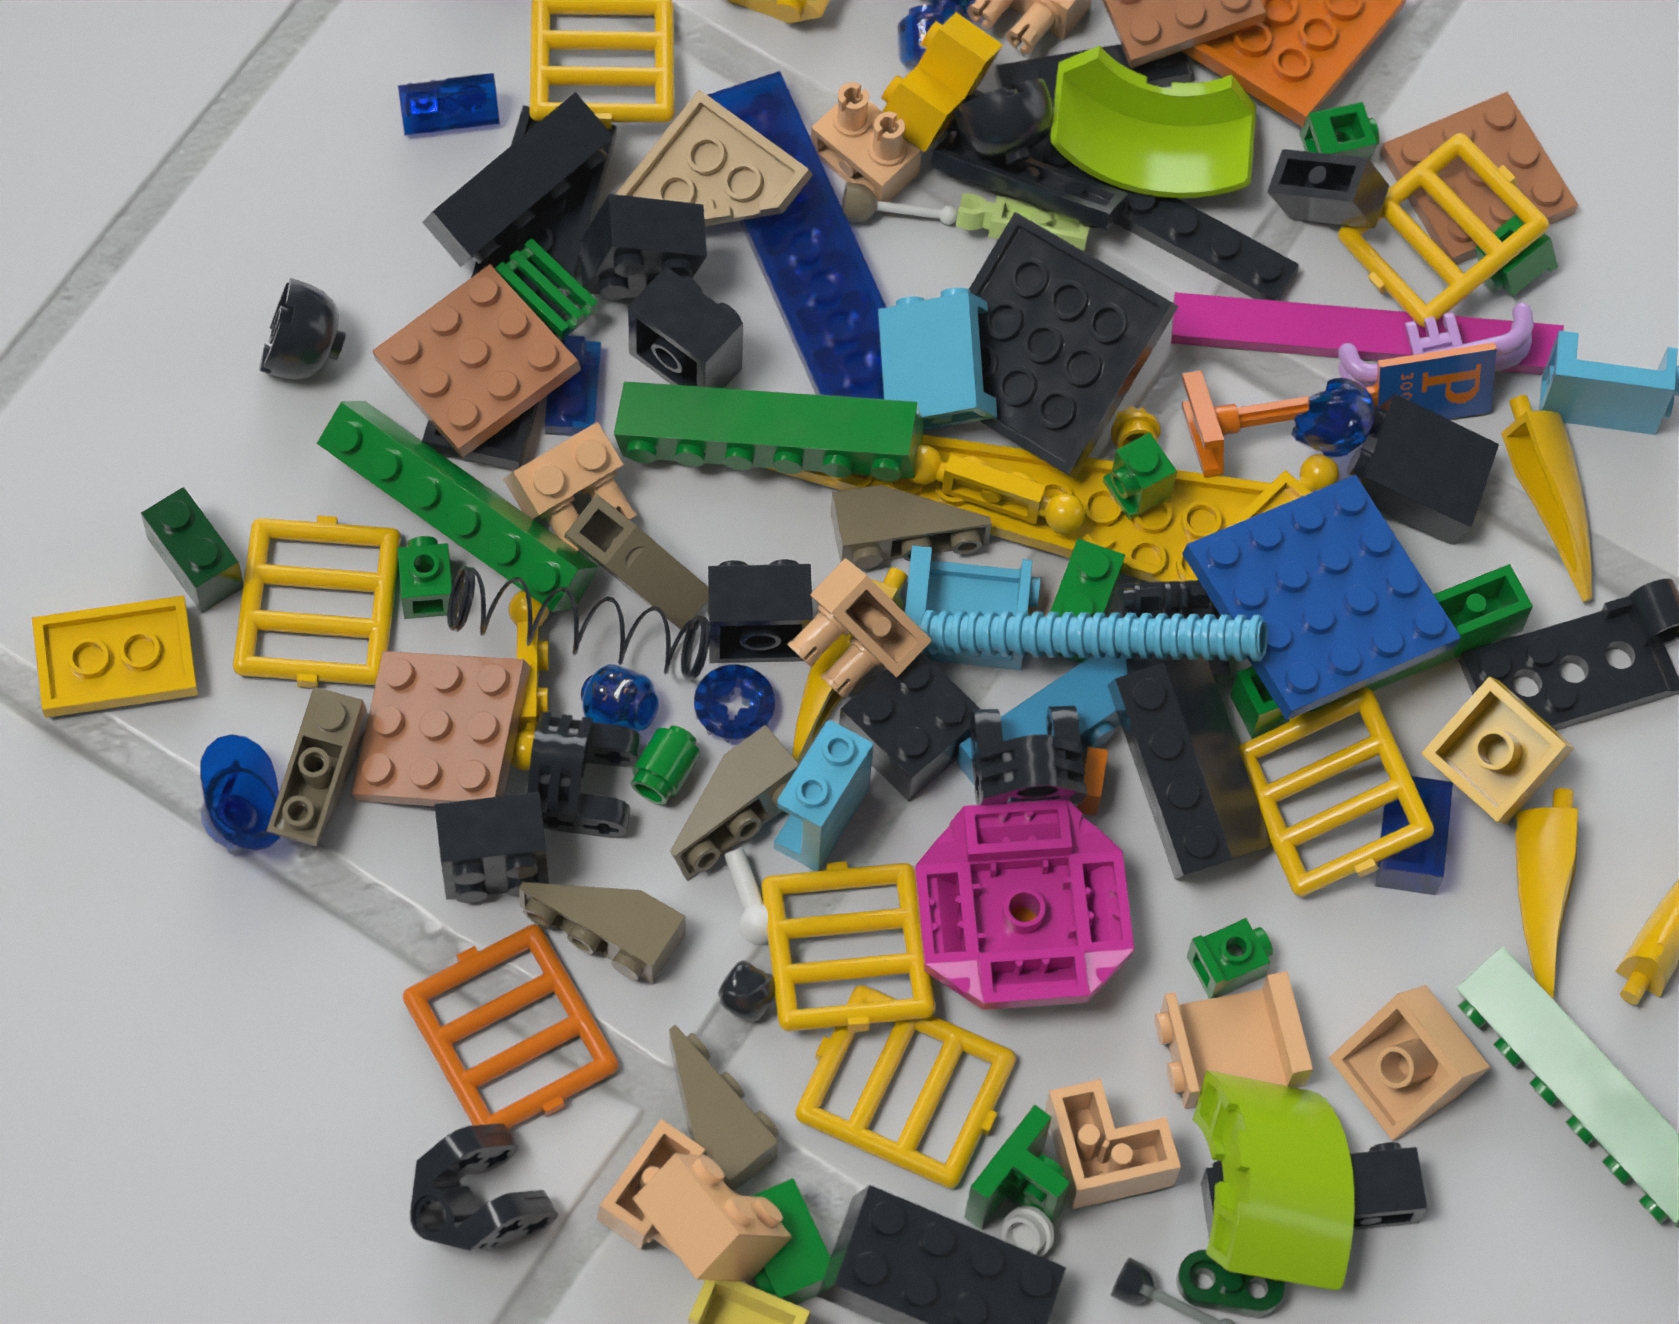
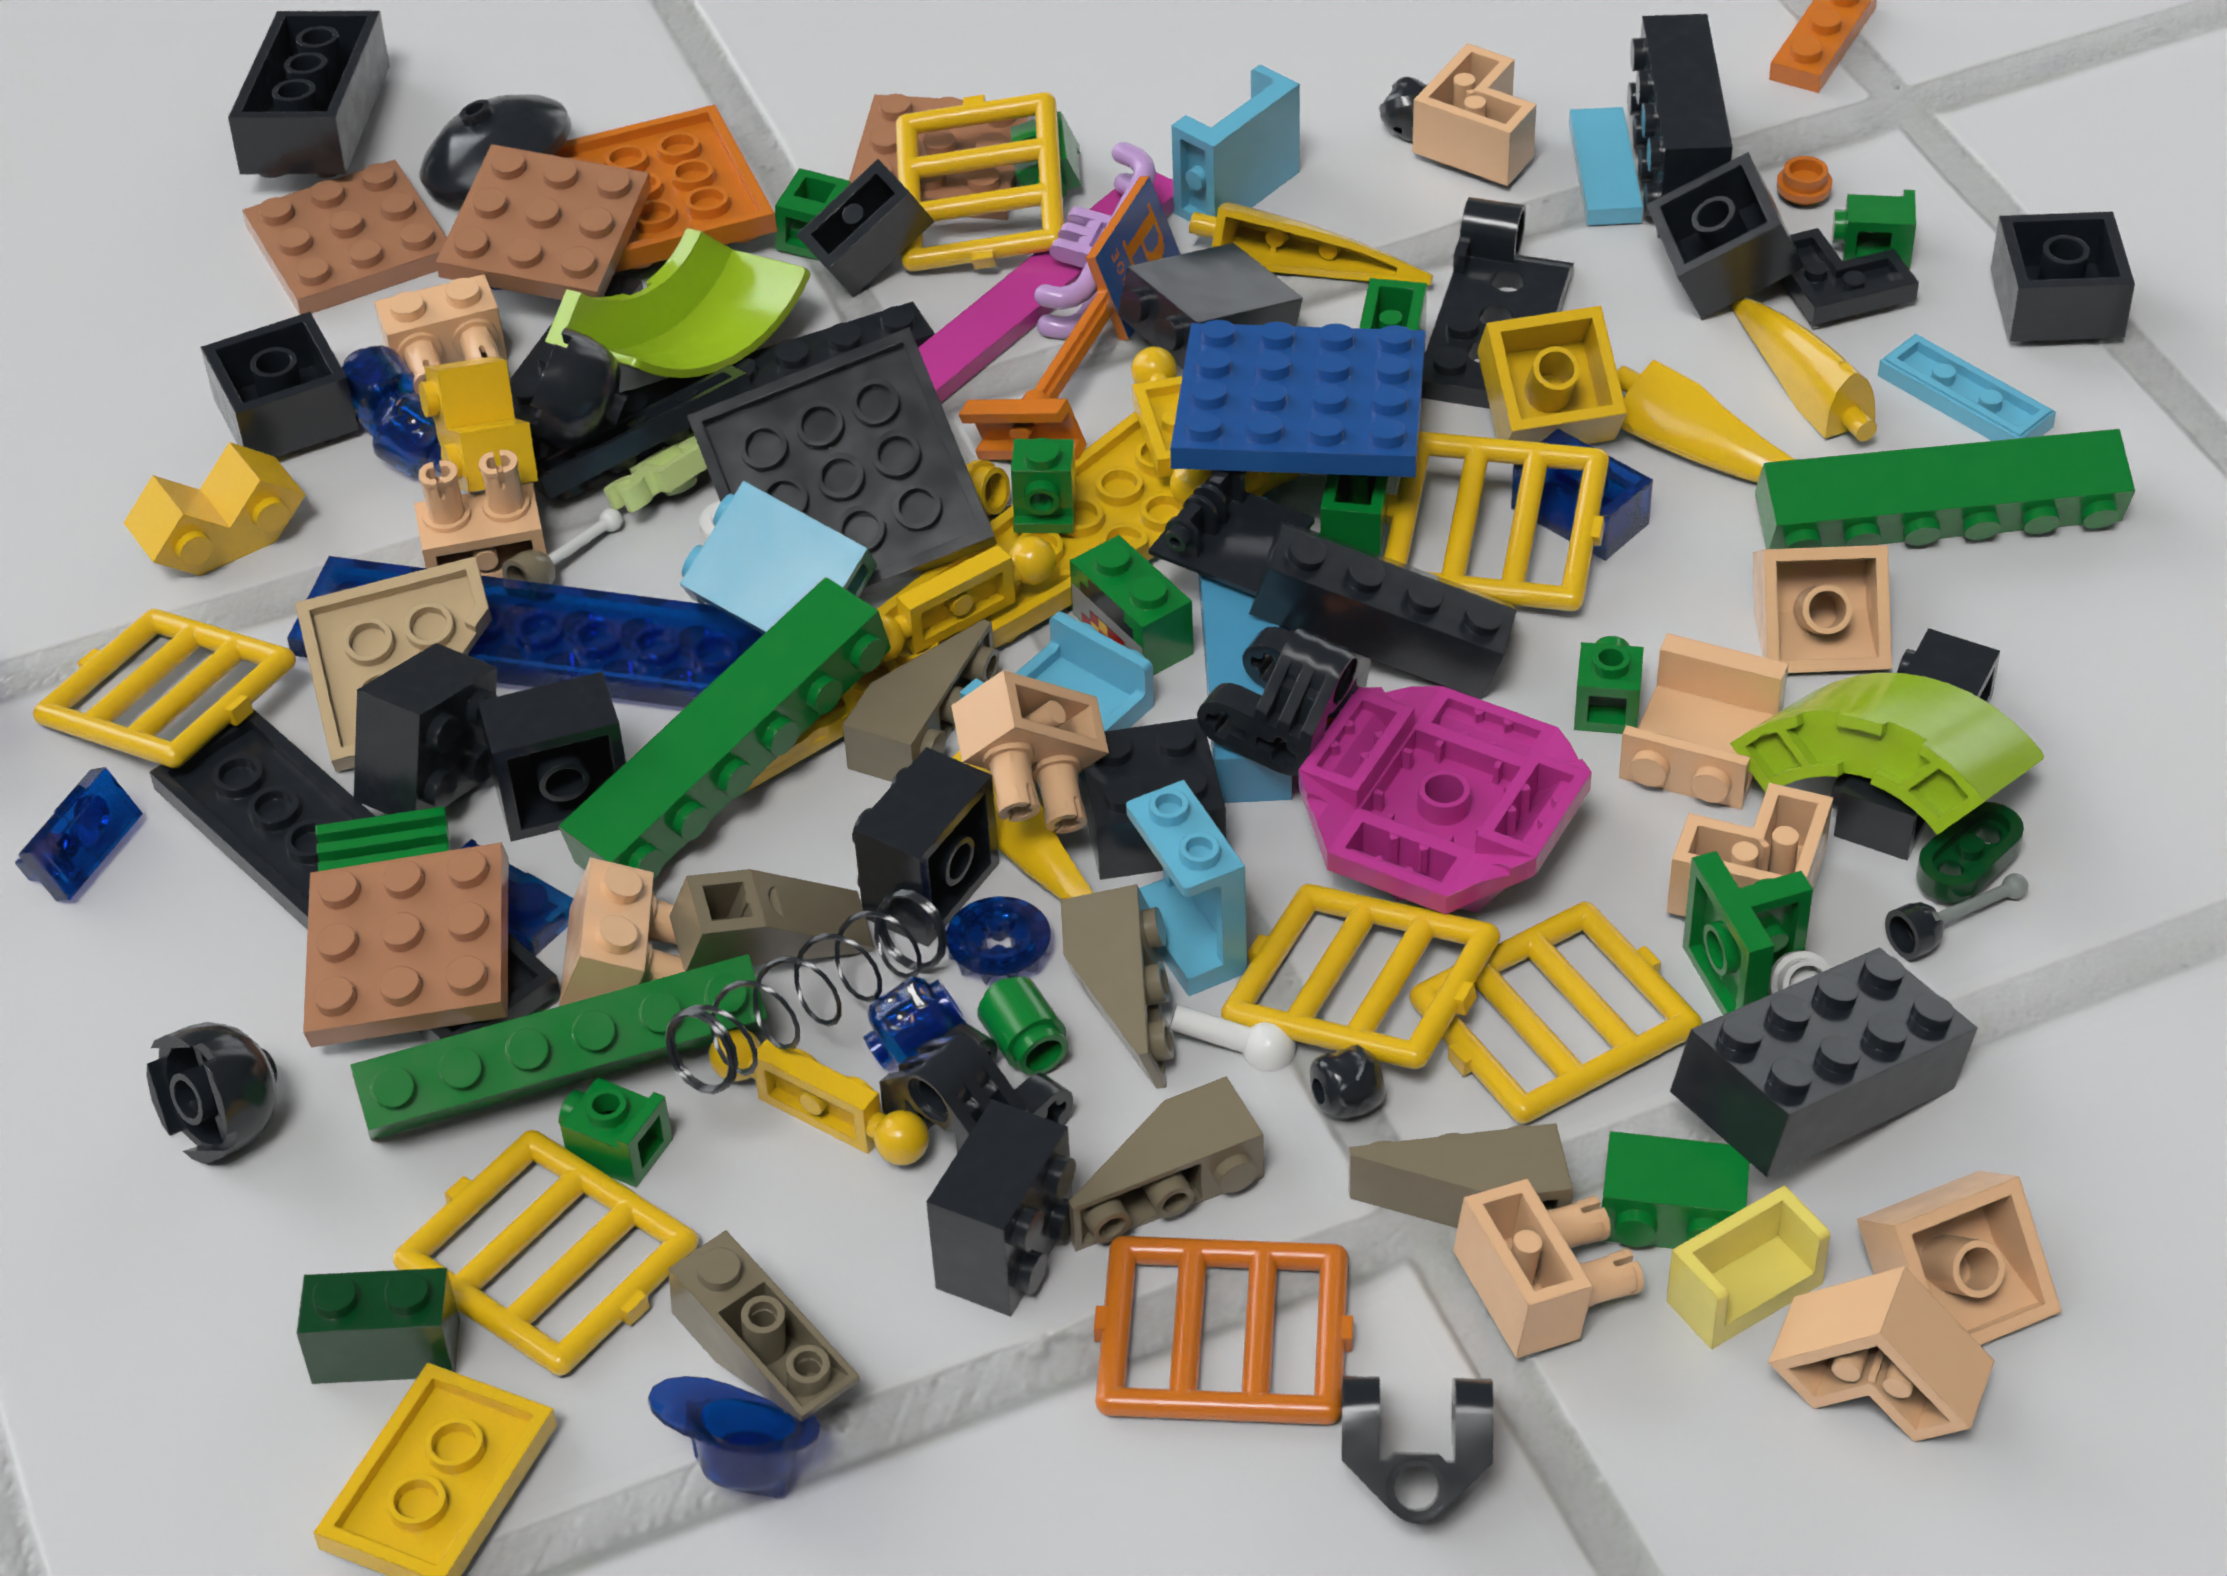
camera: 50 degrees left, 20 degrees down
nougat plate [351,651,531,806] -> none
black brick [422,92,614,267] -> none
light nougat brick [633,1153,792,1282] -> none
medium azure piece [920,610,1268,661] -> none
clear blue hair [1291,378,1374,458] -> none

